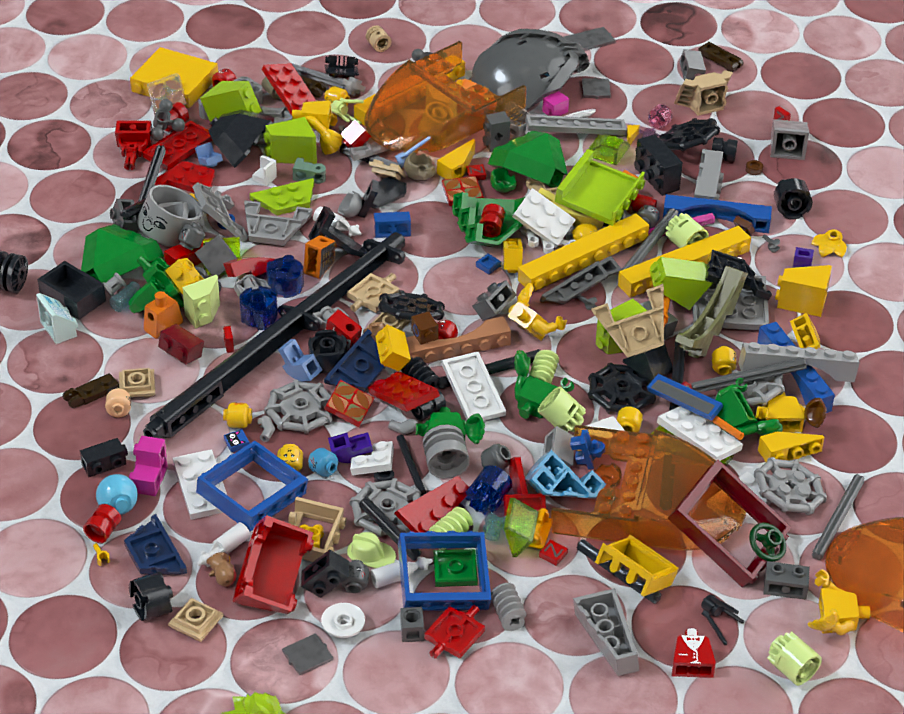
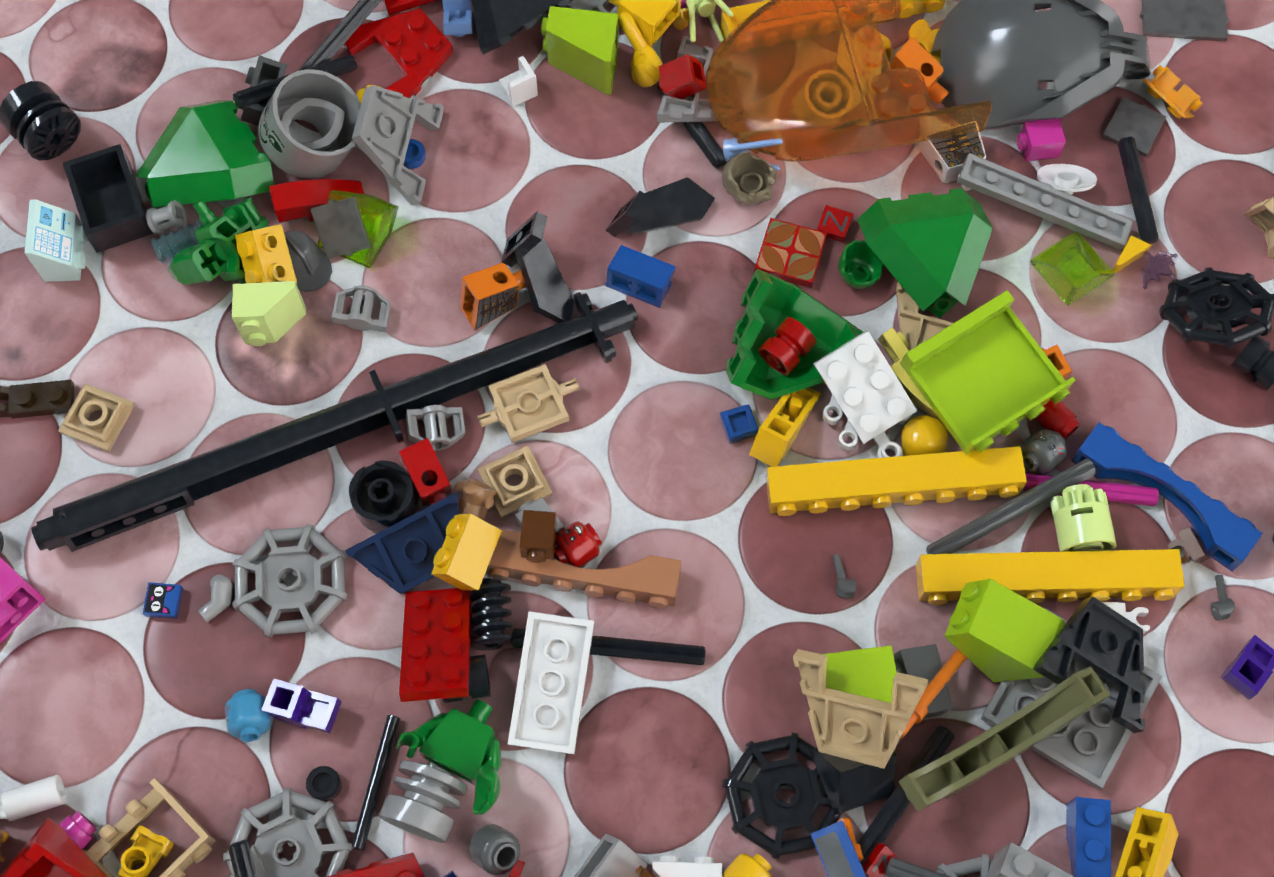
camera: 30 degrees right, 25 degrees up
light nougat head [105,388,132,418] -> none
orange torso [144,291,183,339] -> none
dark red brick [158,324,204,365] -> none
white plate [172,449,227,520] -> none
dark grey head [178,222,205,251] -> none
blue window [196,441,308,531] -> none
red slope [223,257,285,277] -> none
red tile [223,326,234,353] -> none
yellow head [223,402,252,429] -> none
clear blue brick [240,286,278,330] -> none
light grey wing [244,200,313,246] -> none
lime wing [249,178,314,216] -> none
clear blue brick [266,255,304,298] -> none
yellow head [277,444,303,471] -> none
medium blue brick [278,339,322,382] -> none
sand green leg [293,158,326,184] -> none
white wheel [313,206,362,237] -> none
tile [324,380,375,427] -> none
light grey hair [337,191,363,218] -> none
white plate [350,441,394,475] -> none
tan piece [369,160,406,181] -> none
black plate [378,290,445,321] -> none
light grey arm [388,419,419,435] -> none
yellow slope [437,138,475,179] -> none
dark grey brick [472,280,517,321] -> none
dark grey brick [483,111,510,152] -> none
yellow torso [508,283,567,341] -> none
green torso [514,350,574,419] -> none
yellowish green piece [529,350,559,384] -> none
yellowish green gear [538,387,586,432] -> none
dark grey wedge [540,256,622,304] -> none
black piece [634,134,683,196] -> none
clear pink head [648,104,673,129] -> none
light grey wedge [694,149,724,200] -> none
yellow head [711,346,737,375] -> none
yellow slope [775,265,832,317] -> none
none -> black axle [1118,136,1159,244]
none -> light orange hinge [1142,65,1203,119]

